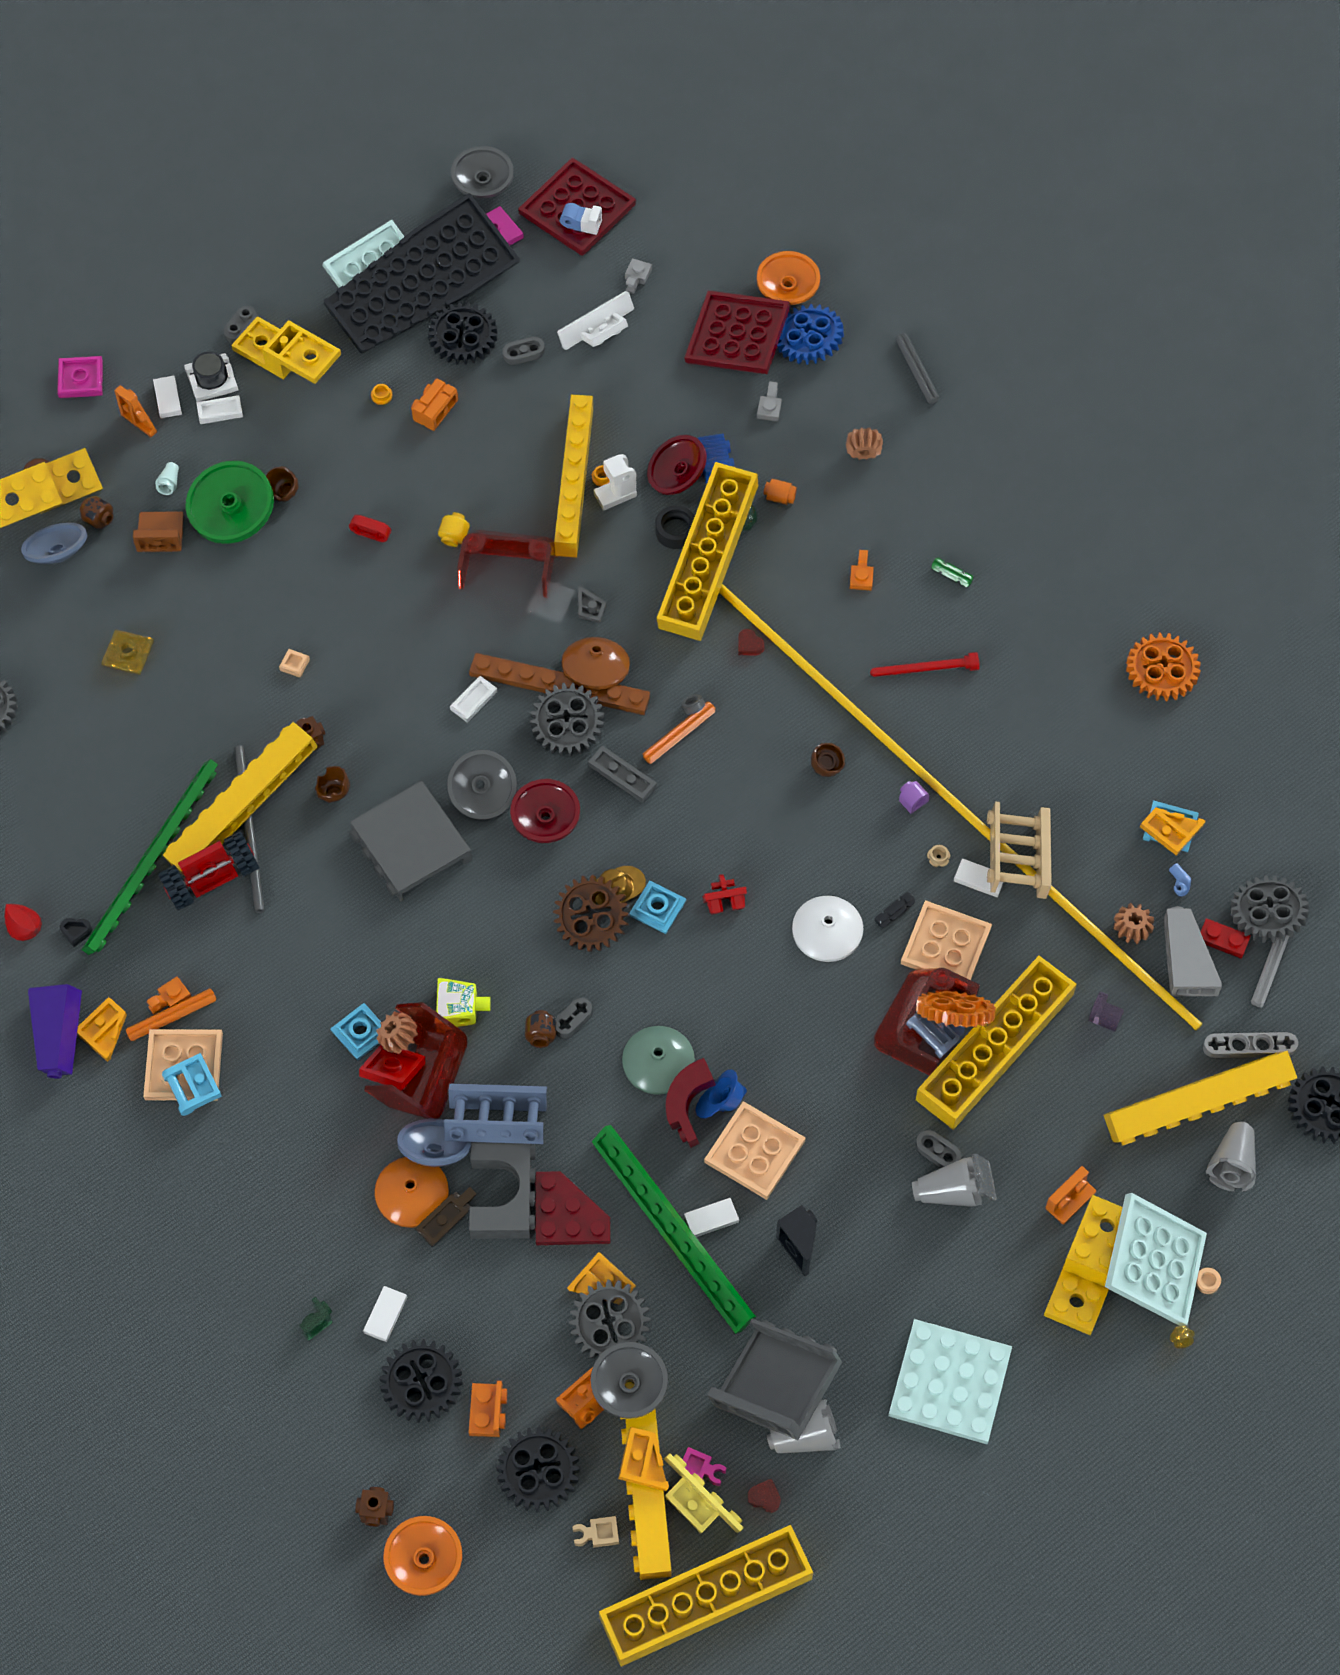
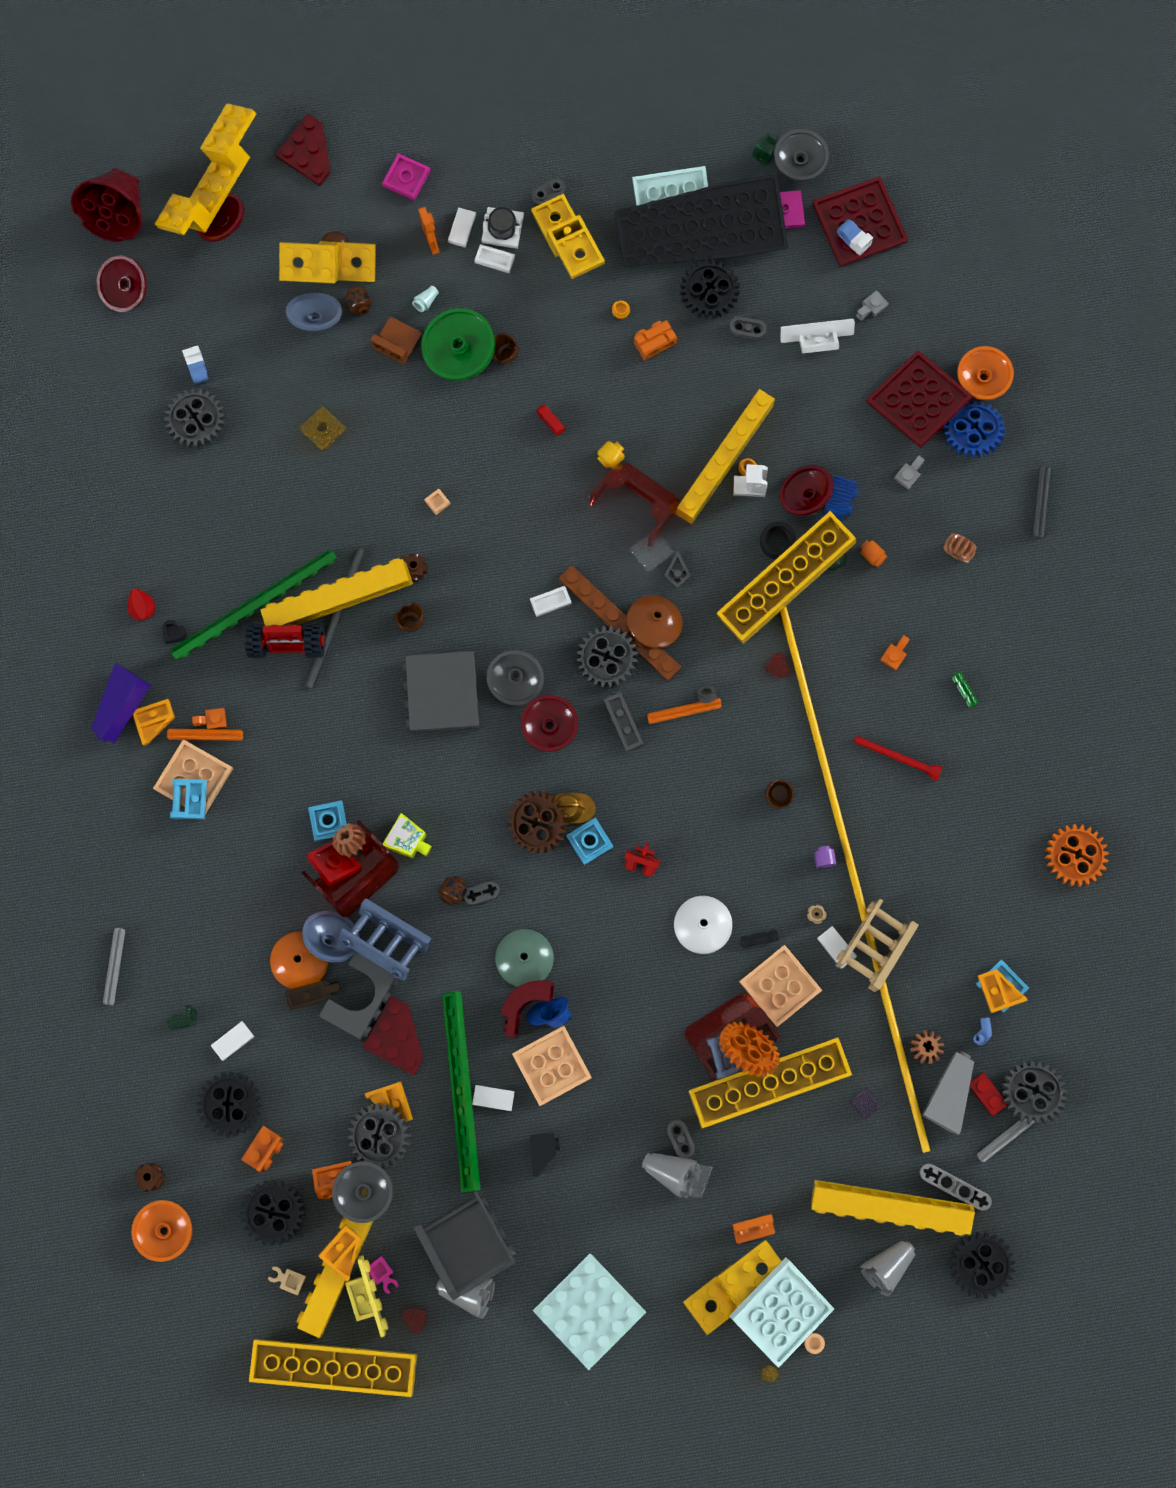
camera: 30 degrees right, 15 degrees up
none -> light grey axle [103,928,125,1005]
none -> clear green bracket [752,133,778,165]

